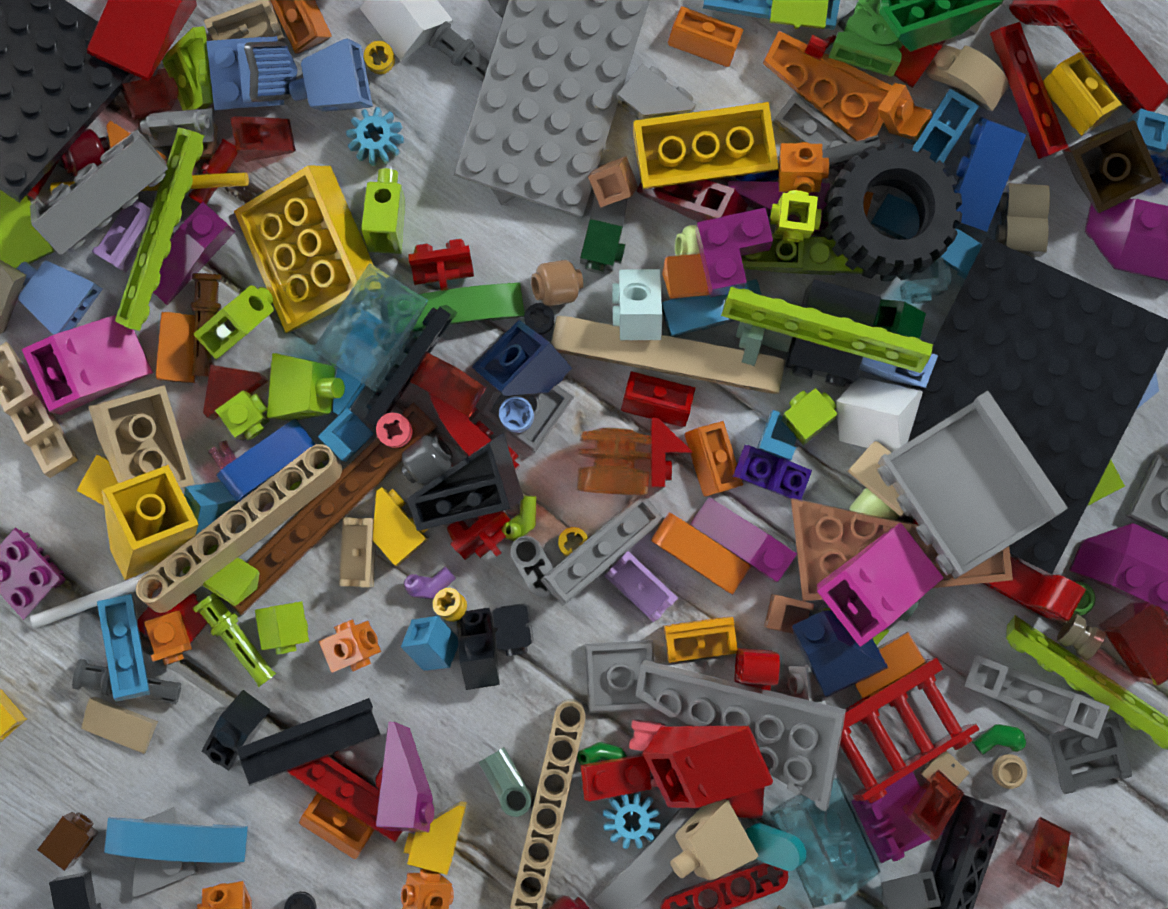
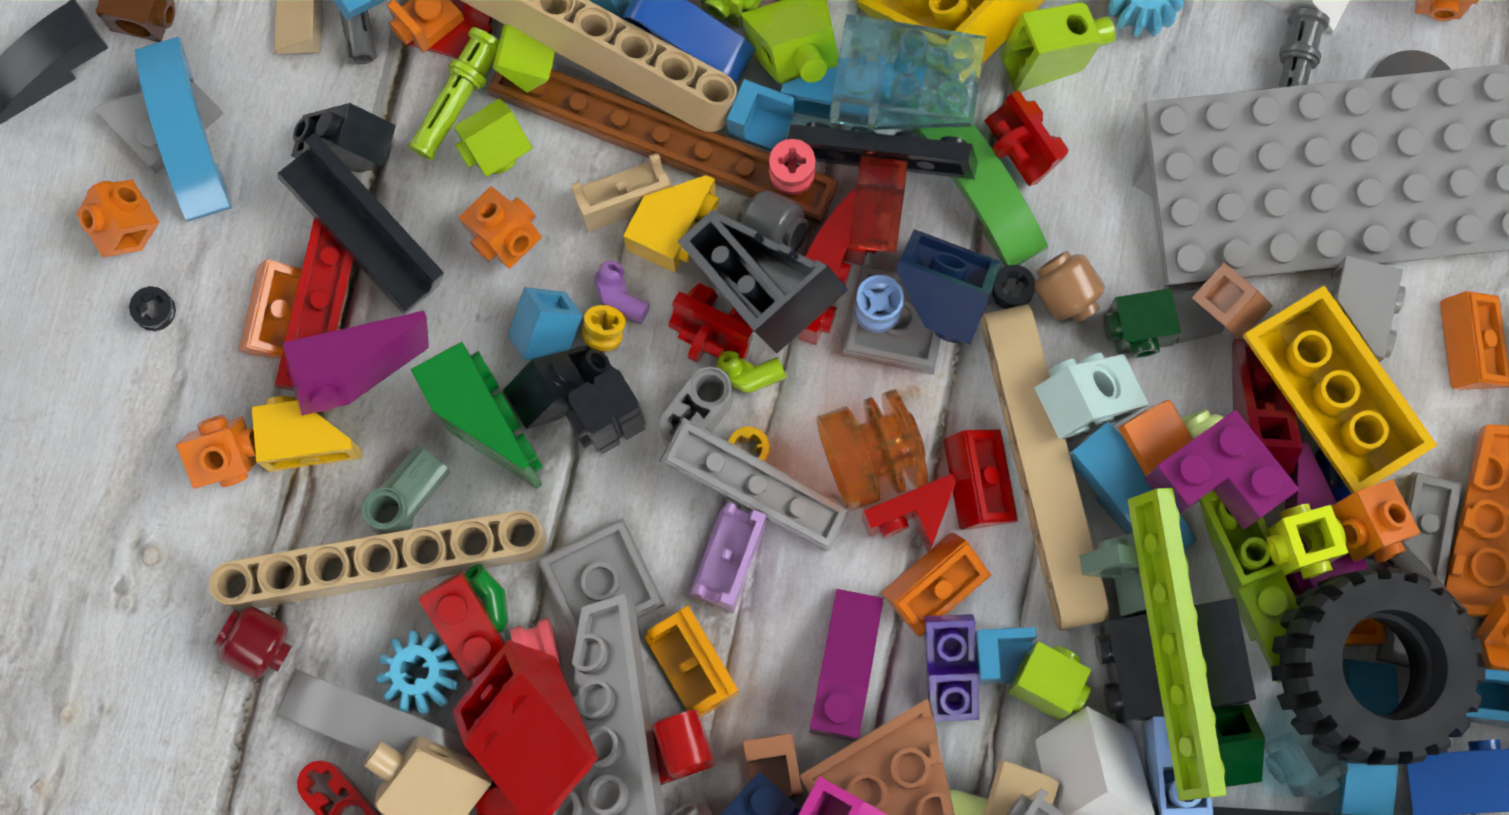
camera: 70 degrees right, 10 degrees down
orange beam [650,512,751,595] -> none
none -> green slope [410,342,543,488]

